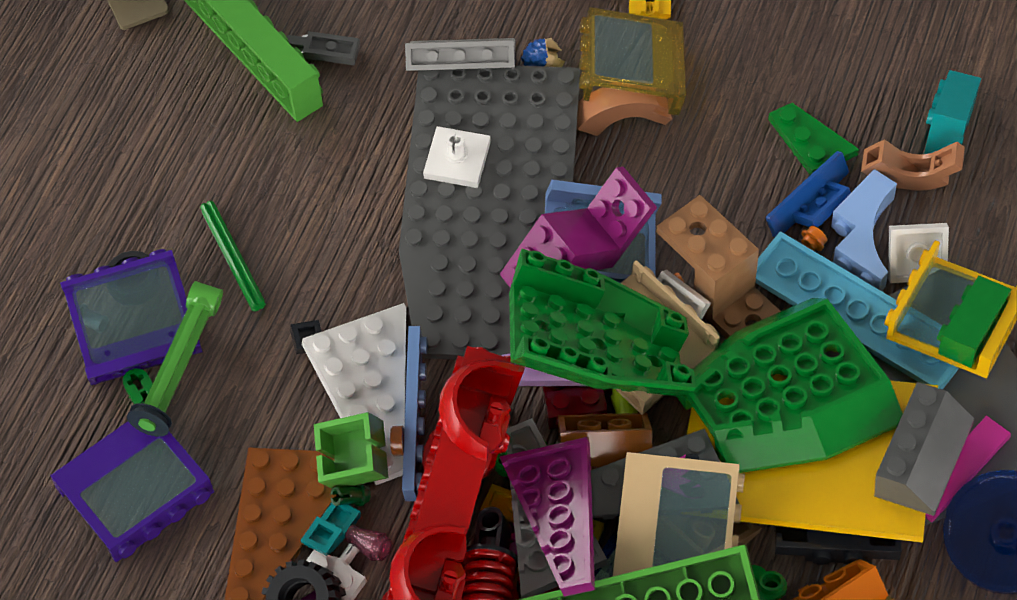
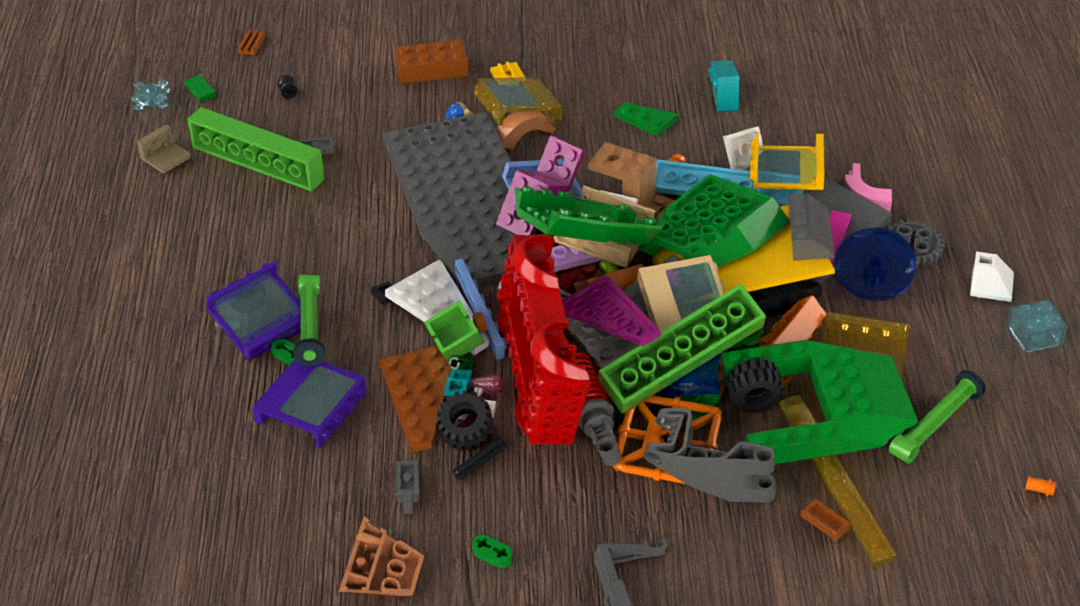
camera: 25 degrees left, 15 degrees down
green axle [200,201,266,312] -> none
light grey fence [405,38,516,71] -> none
white tile [423,126,491,188] -> none
blue bracket [766,151,851,237] -> none
light blue arch [831,169,897,291] -> none
nougat arch [861,139,965,191] -> none
green brick [937,275,1012,368] -> none

